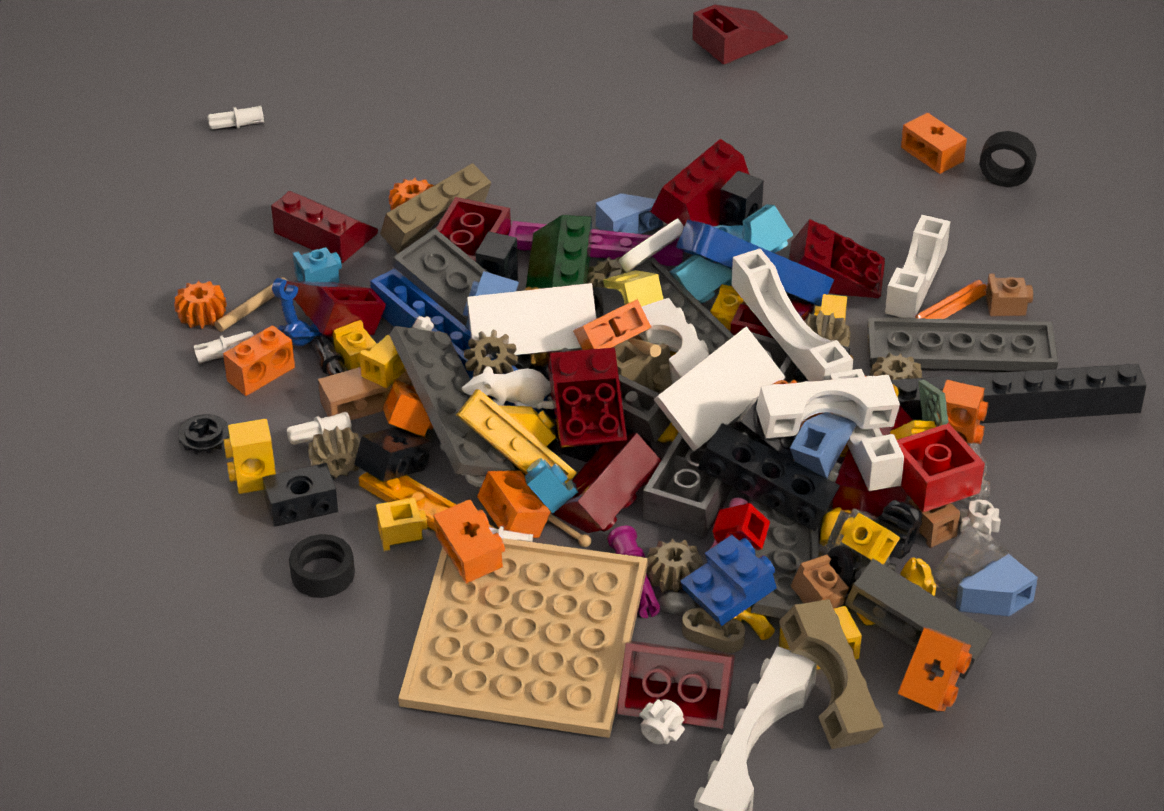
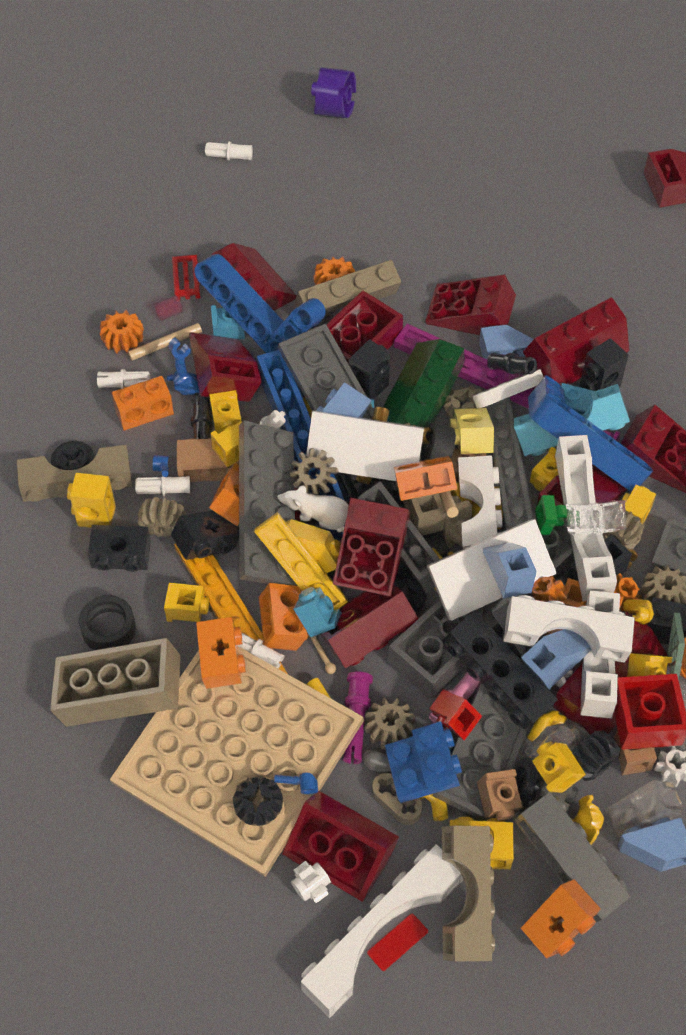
camera: 20 degrees right, 15 degrees up
none -> dark tan arch [17,445,133,502]
none -> dark tan brick [50,638,181,727]
none -> blue hand [153,455,169,477]
none -> clear pink hinge [154,295,183,321]
none -> red tile [172,255,201,300]
none -> blue beam [194,254,326,353]
none -> black gear [232,775,283,826]
none -> blue hand [274,772,318,795]
none -> dark purple brick [311,67,356,118]
none -> red sticker [367,913,428,971]
none -> dark red slope [425,274,516,335]
none -> medium blue slope [483,542,537,599]
none -> black pin [487,352,537,375]
none -> green tile [535,495,569,535]
none -> clear slope [566,500,627,535]

